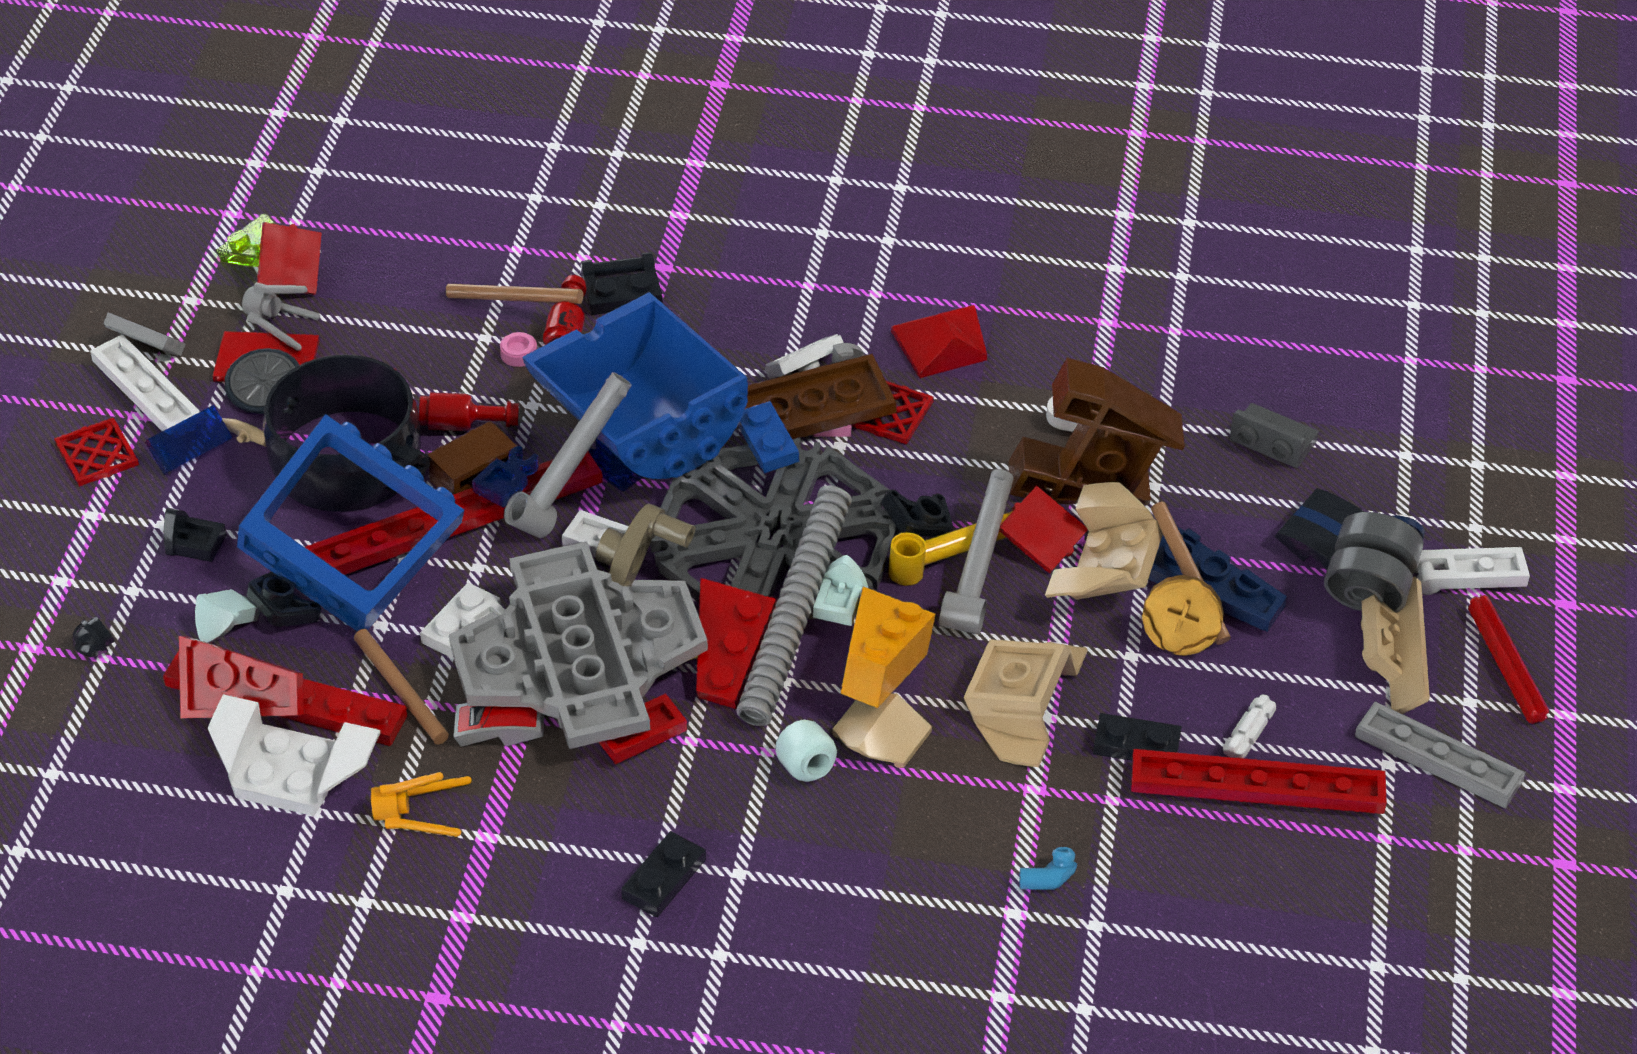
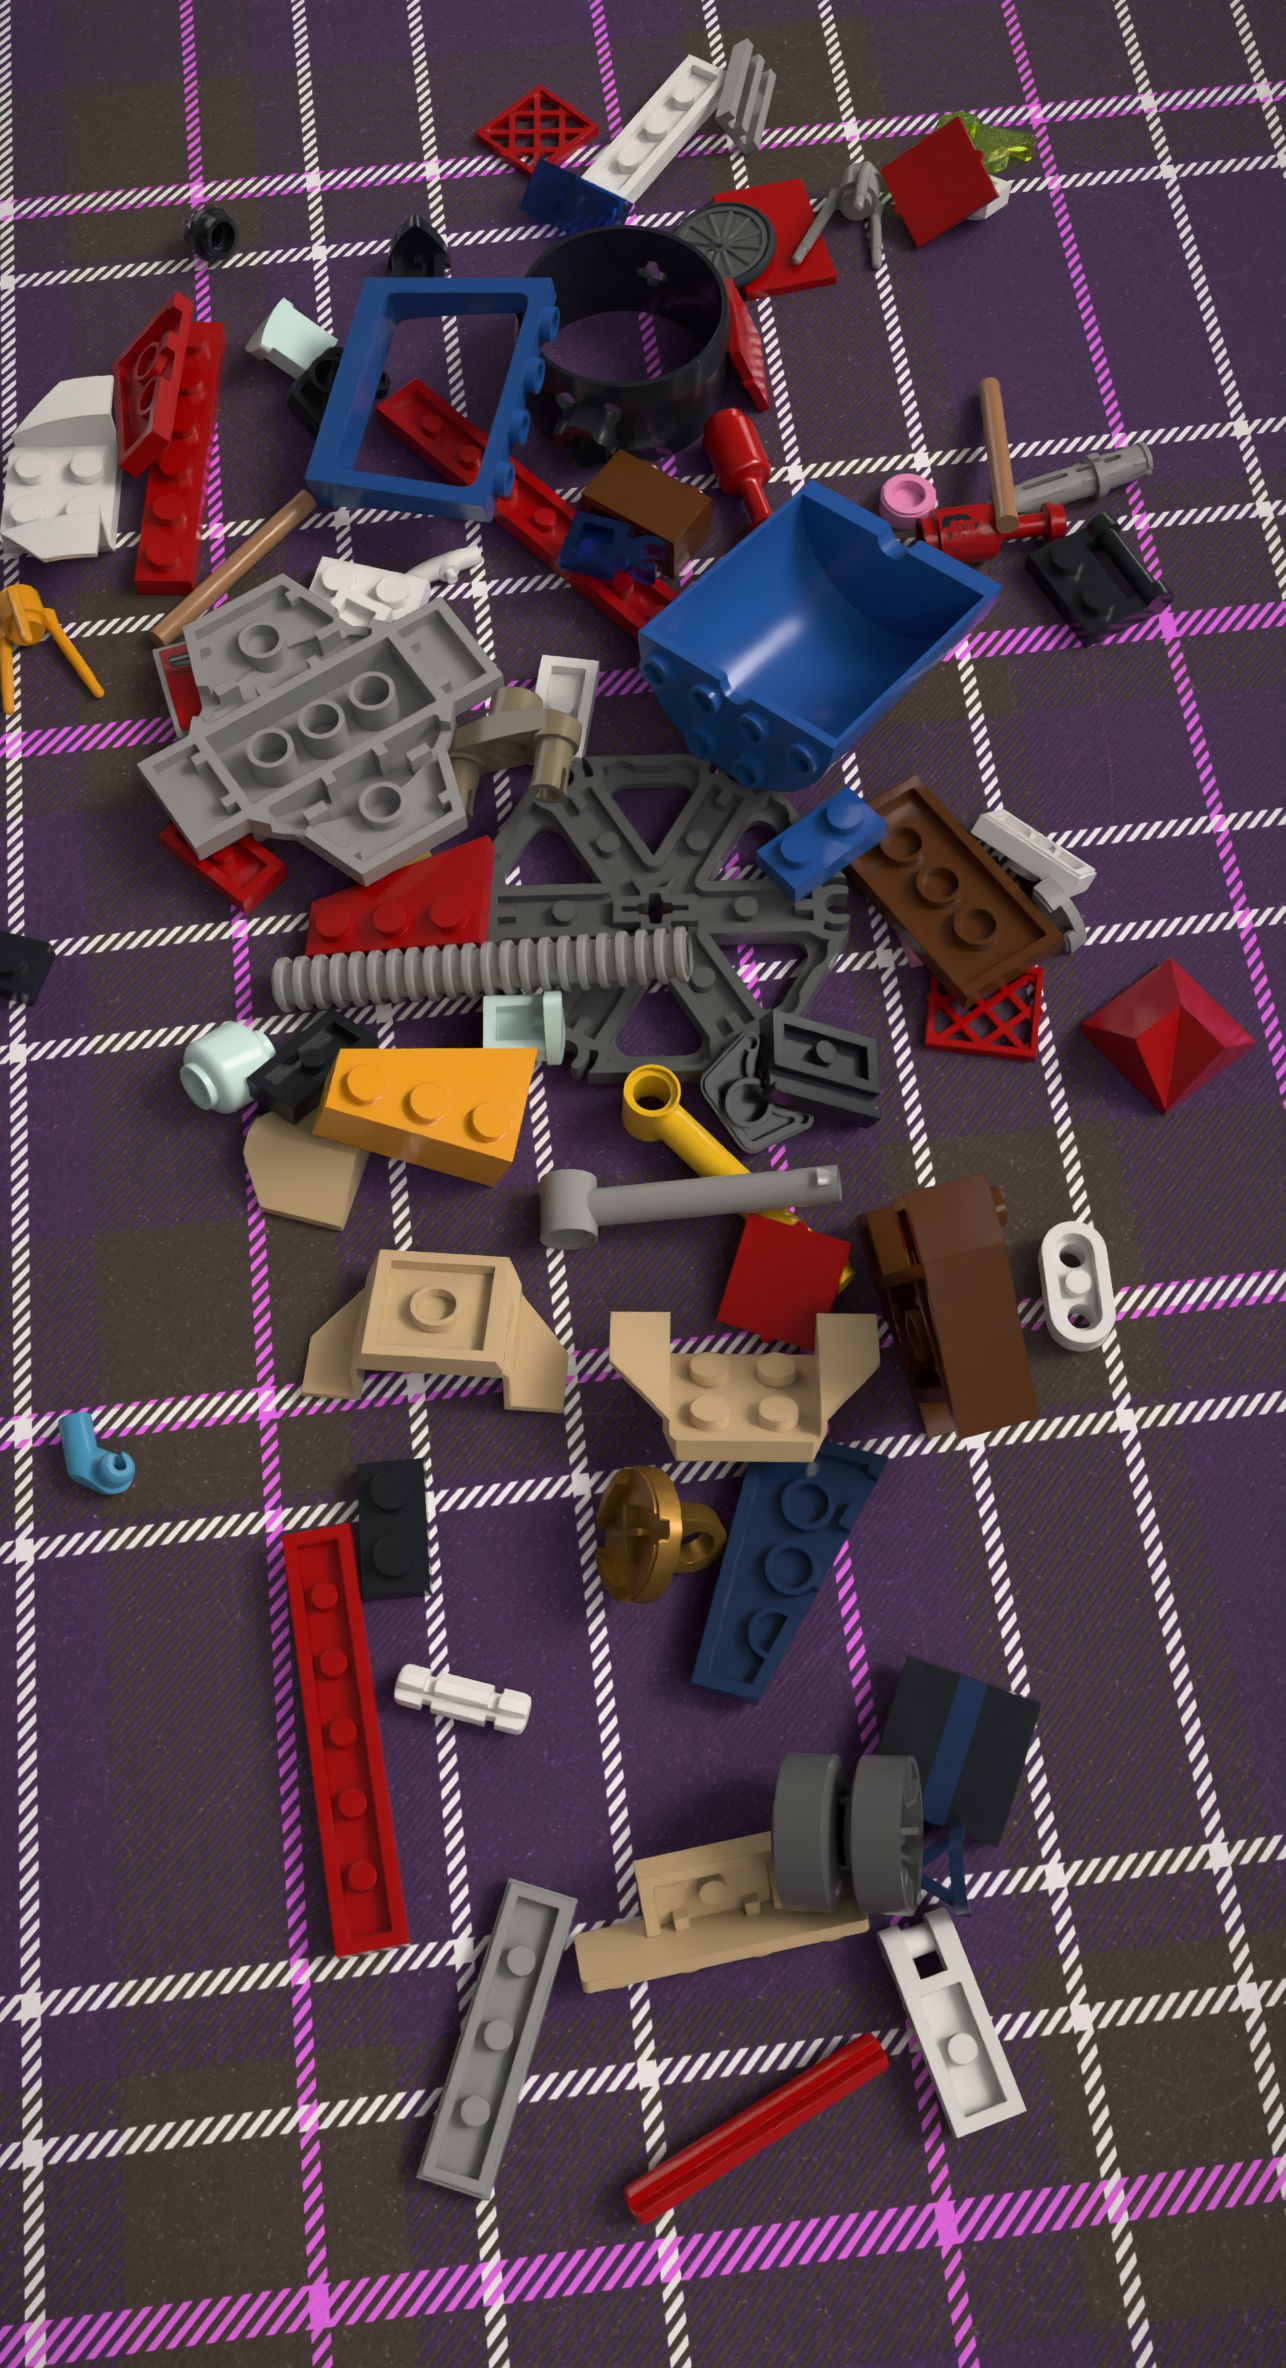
camera: 75 degrees right, 20 degrees up
light grey piece [504,372,632,538] -> none
medium nougat bar [1151,501,1231,645] -> none
dark grey bracket [1229,403,1319,468] -> none
none -> black plate [246,1008,379,1125]
none -> white helmet [405,544,482,584]
none -> black plate [759,1009,882,1129]
none -> light grey pin [986,441,1154,515]

